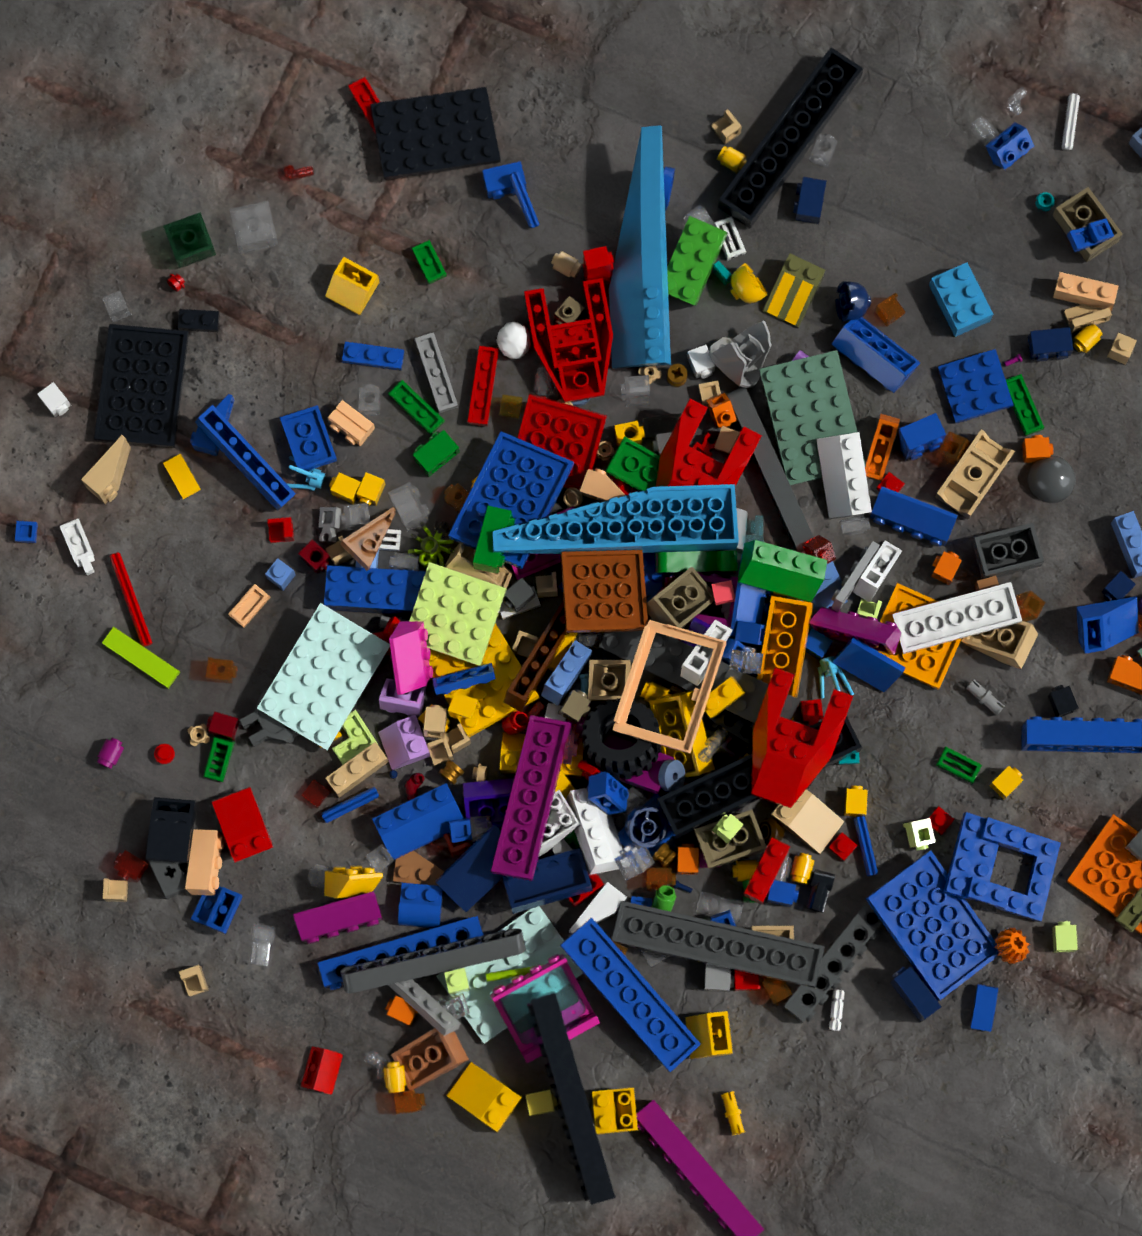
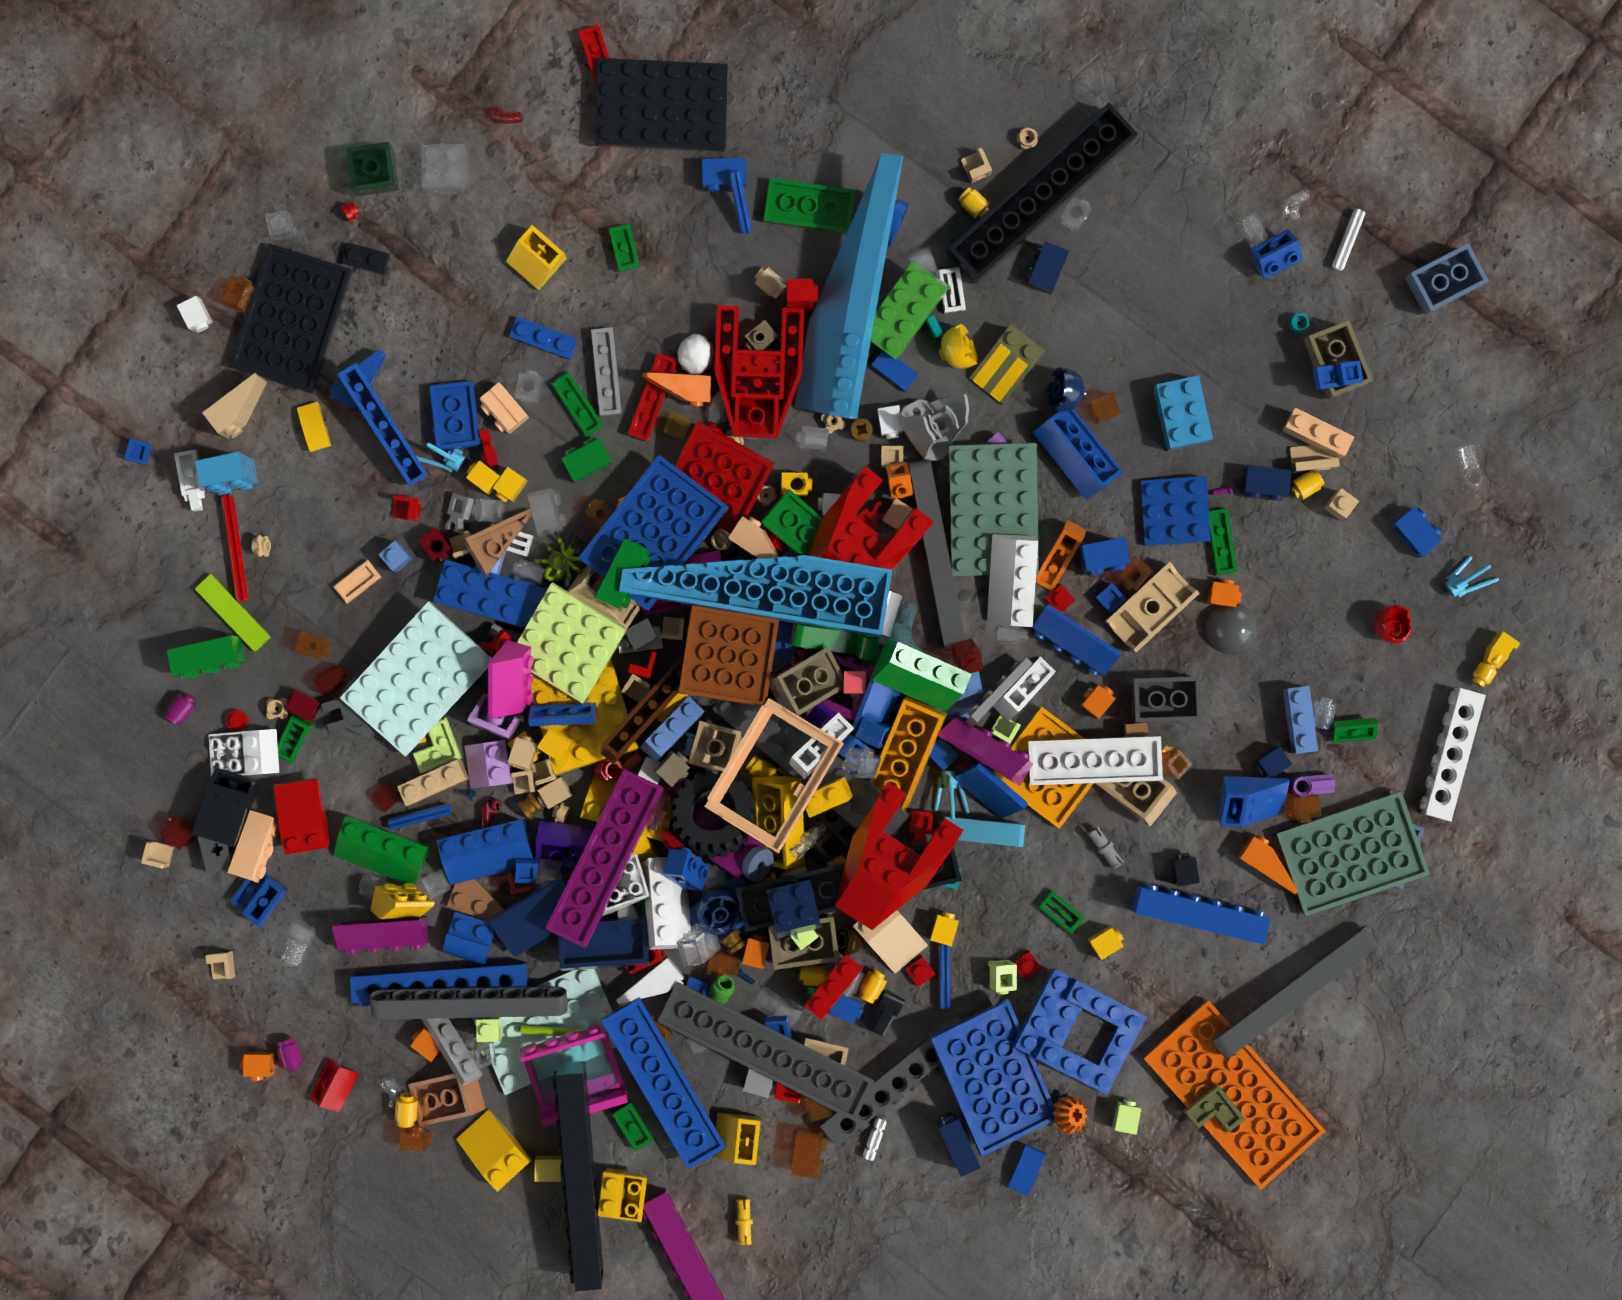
camera: 10 degrees right, 10 degrees up
none -> green brick [166,635,247,680]
none -> dark azure brick [195,452,259,496]
none -> white slope [208,729,279,776]
none -> clear orange brick [220,276,254,314]
none -> orange brick [240,1052,275,1081]
none -> tan plate [252,535,271,557]
none -> magenta brick [276,1038,304,1072]
none -> clear red brick [314,664,348,695]
none -> green slope [334,815,431,885]
none -> red plate [479,429,500,468]
none -> tan brick [537,777,573,809]
none -> green plate [612,1102,654,1152]
none -> red panel [628,652,659,679]
none -> orange slope [642,372,711,406]
none -> green plate [764,178,855,234]
none -> dark blue brick [767,880,822,938]
none -> clear orange brick [791,1127,827,1178]
none -> blue tile [871,350,919,392]
none -> medium azure slope [939,816,1025,847]
none -> tan plate [1017,127,1038,149]
none -> blue plate [1095,583,1126,614]

